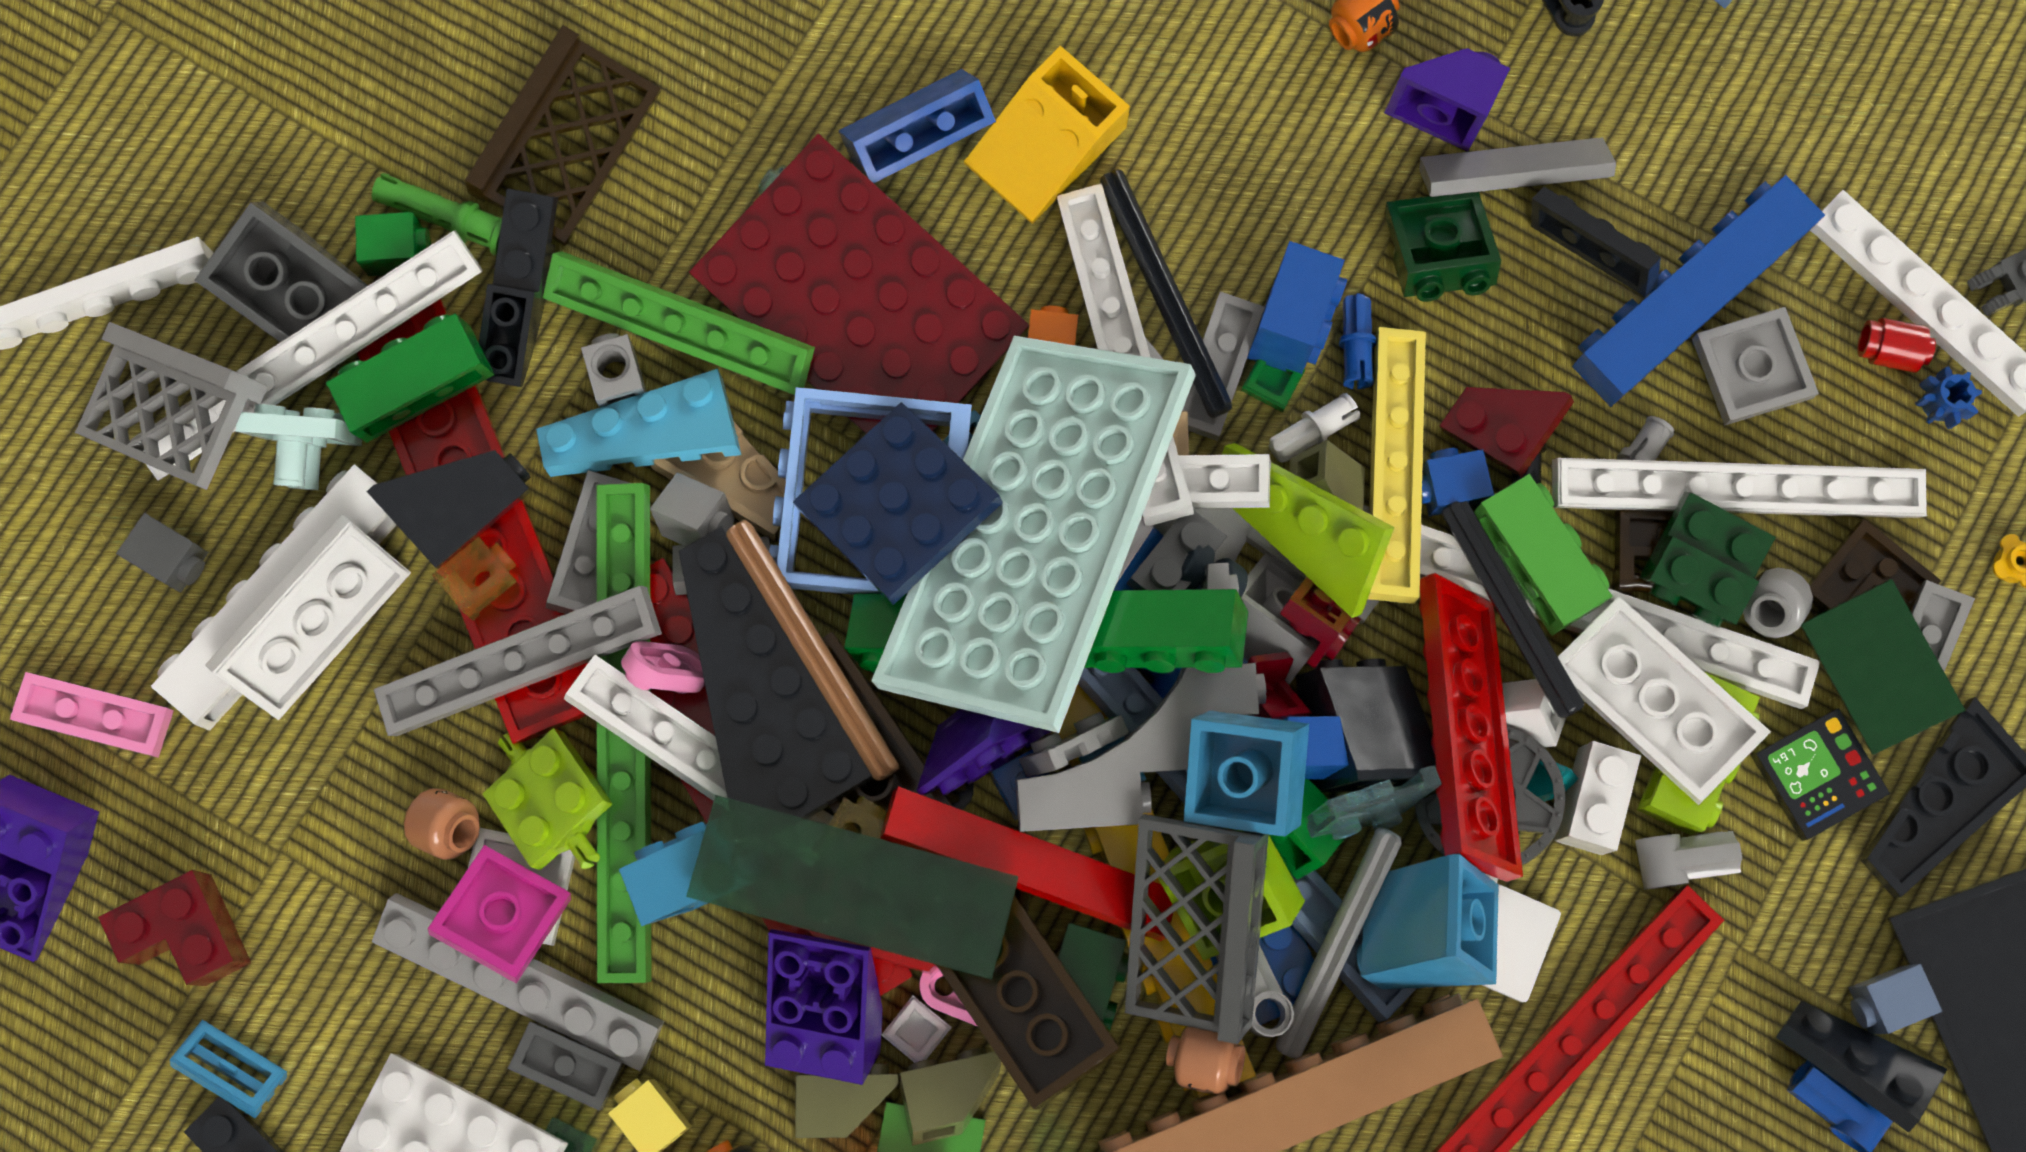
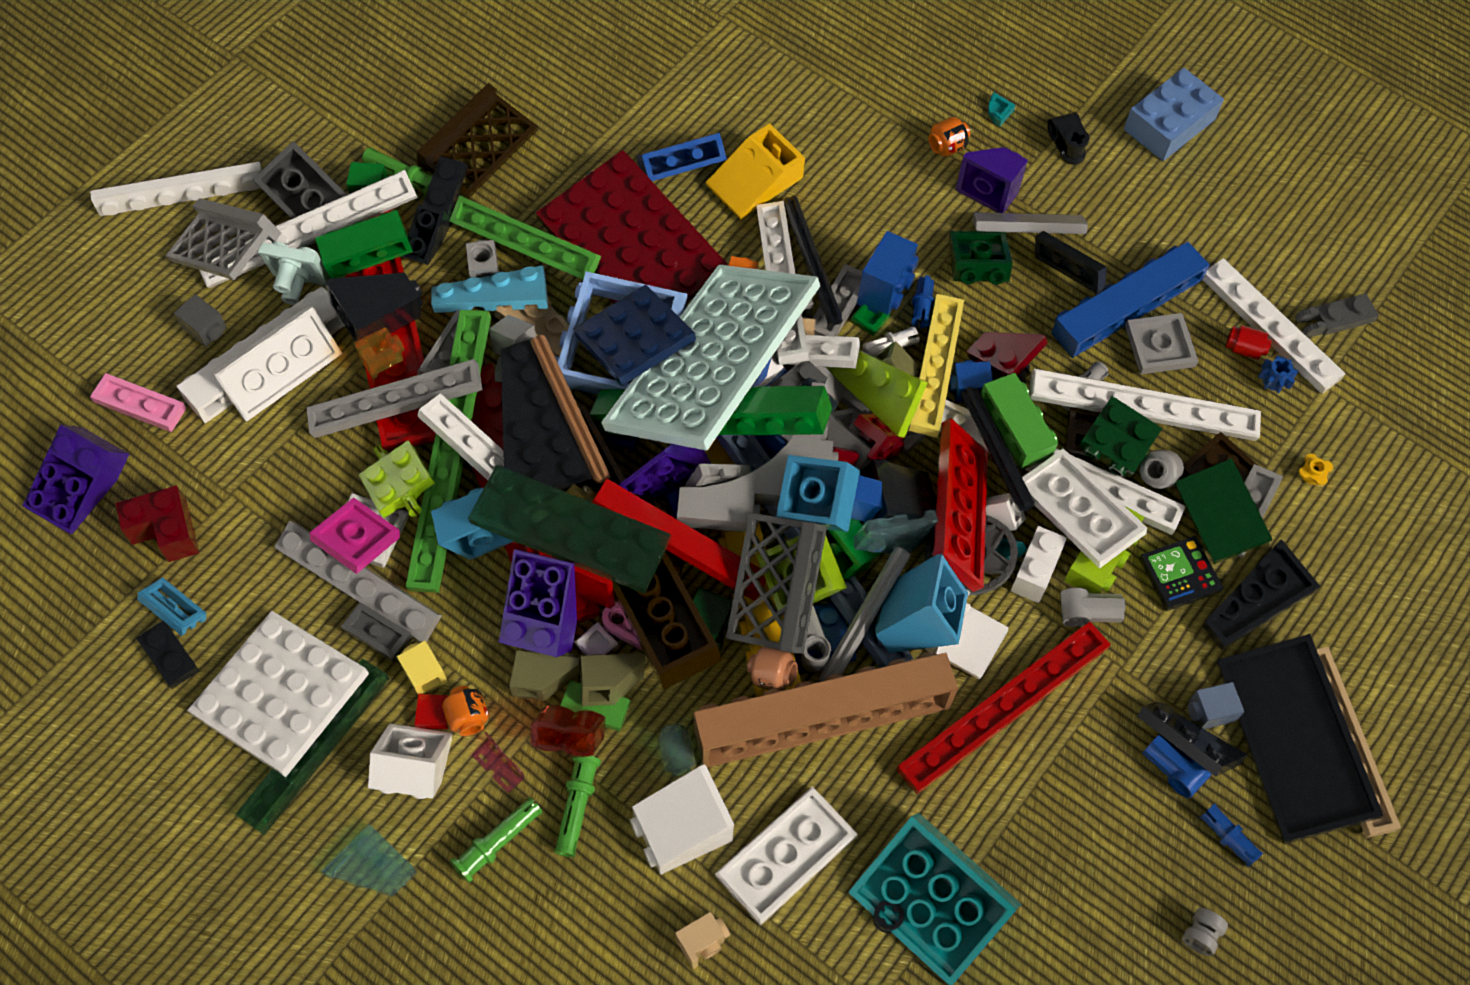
camera: 10 degrees right, 15 degrees down
nougat head [404,788,480,860] -> none
bright pink plate [621,641,705,694] -> none

